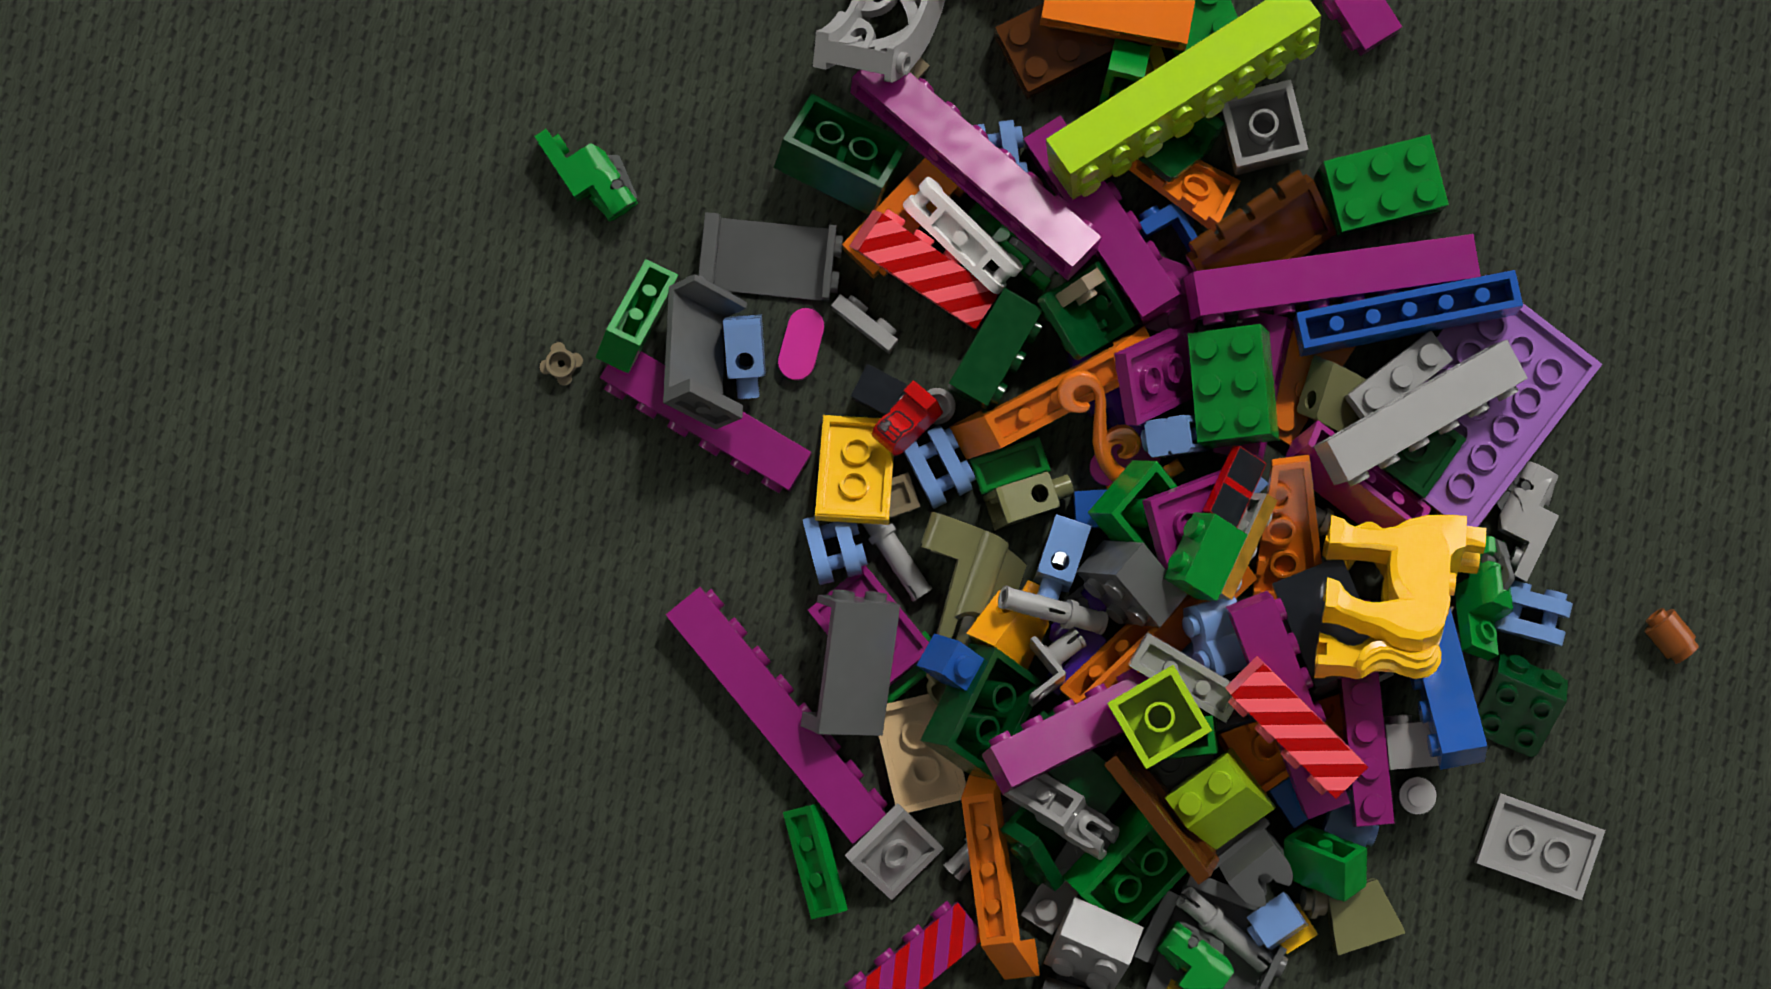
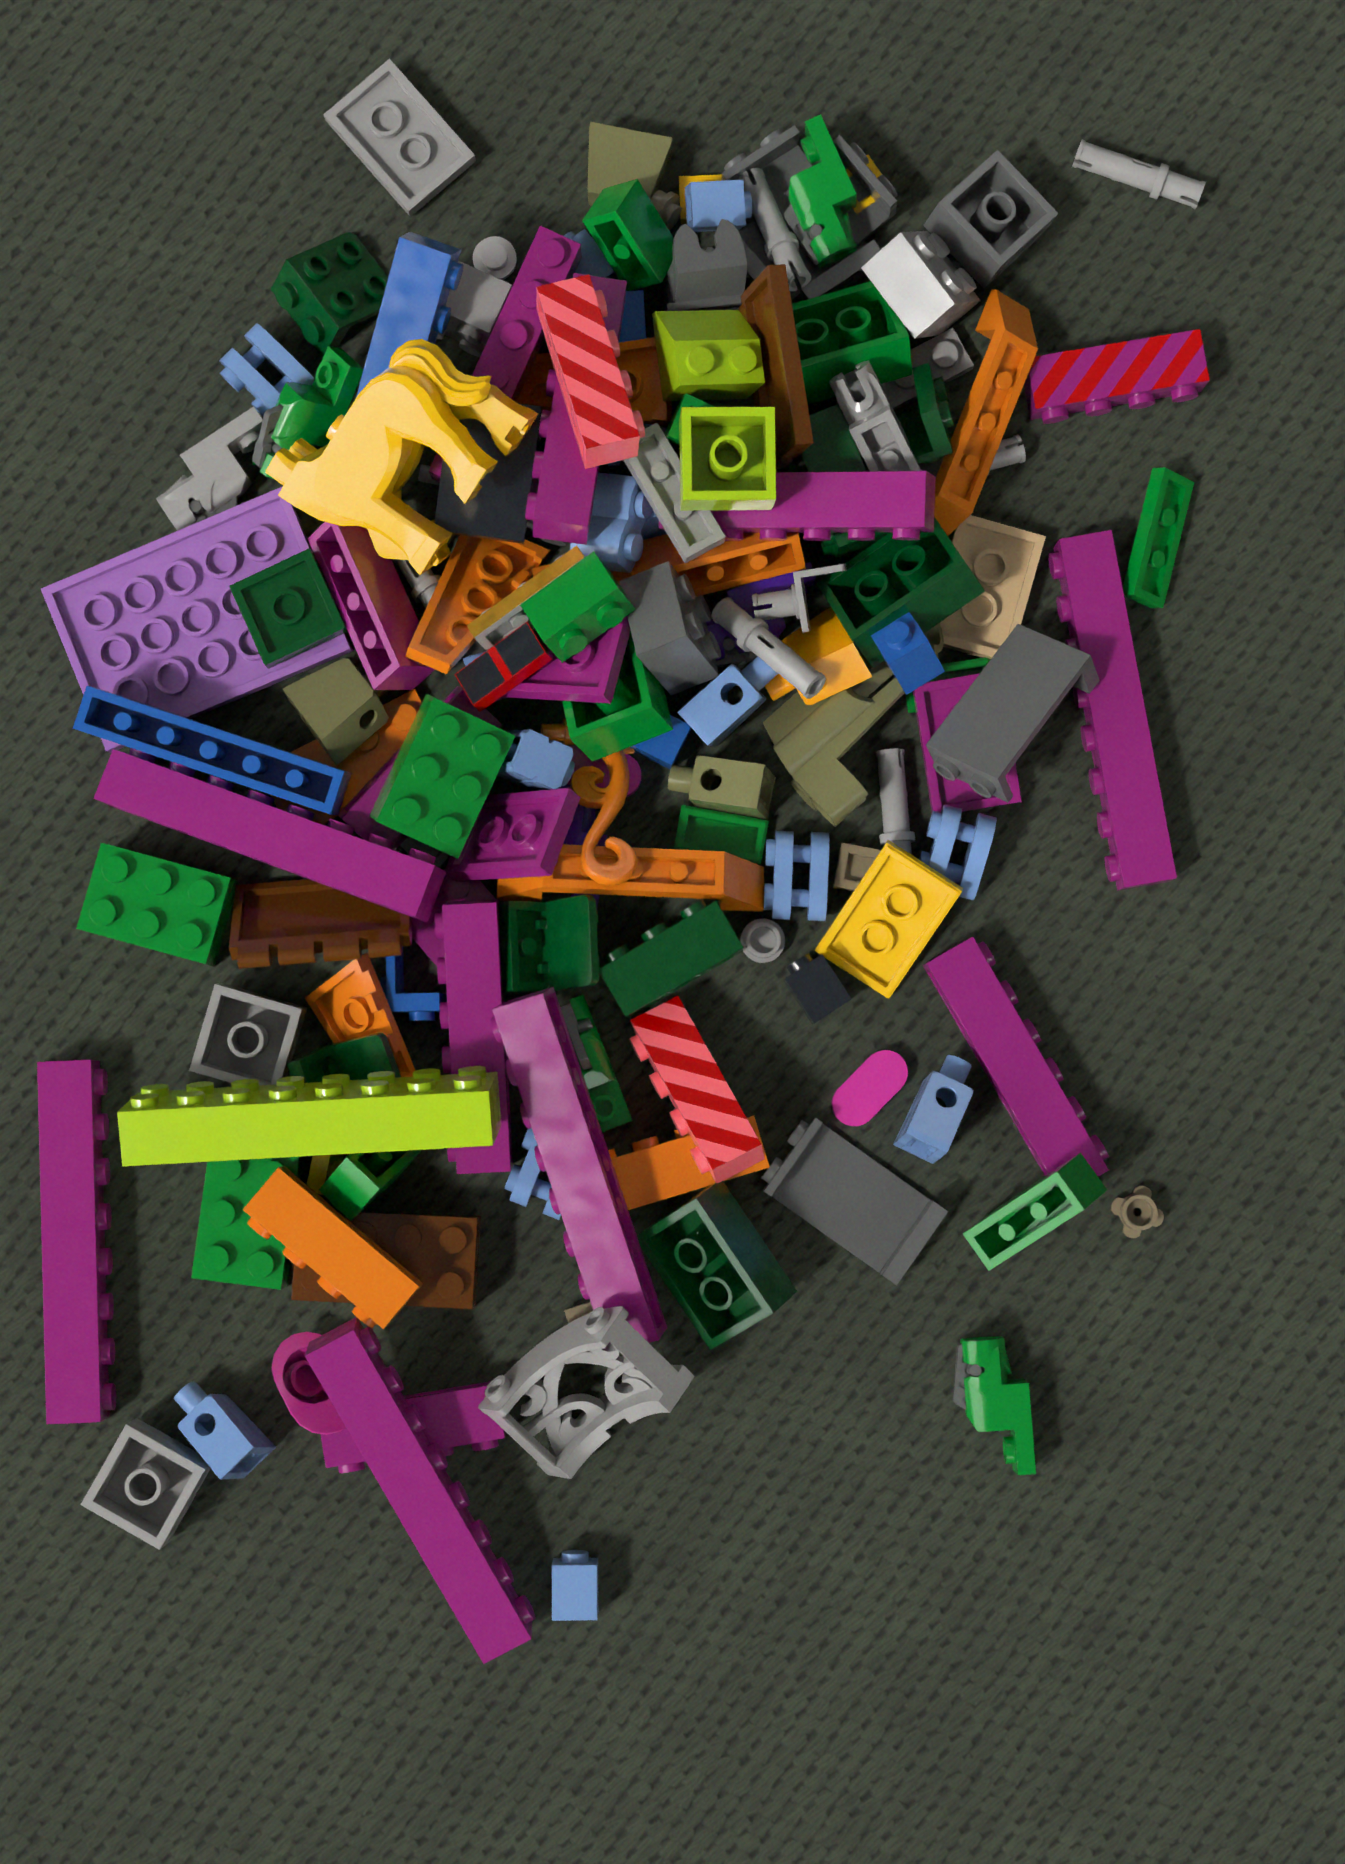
camera: 155 degrees left, 0 degrees up
dark grey panel [663,274,747,429] -> none
light grey plate [831,294,898,354] -> none
light grey plate [845,803,944,900] -> none
red leg [872,380,943,456] -> none
white plate [903,177,1023,294] -> none
dark tan plate [1055,268,1106,307] -> none
light grey brick [1313,339,1528,487] -> none
light grey plate [1344,331,1453,419] -> none
dark orange brick [1644,608,1699,664] -> none

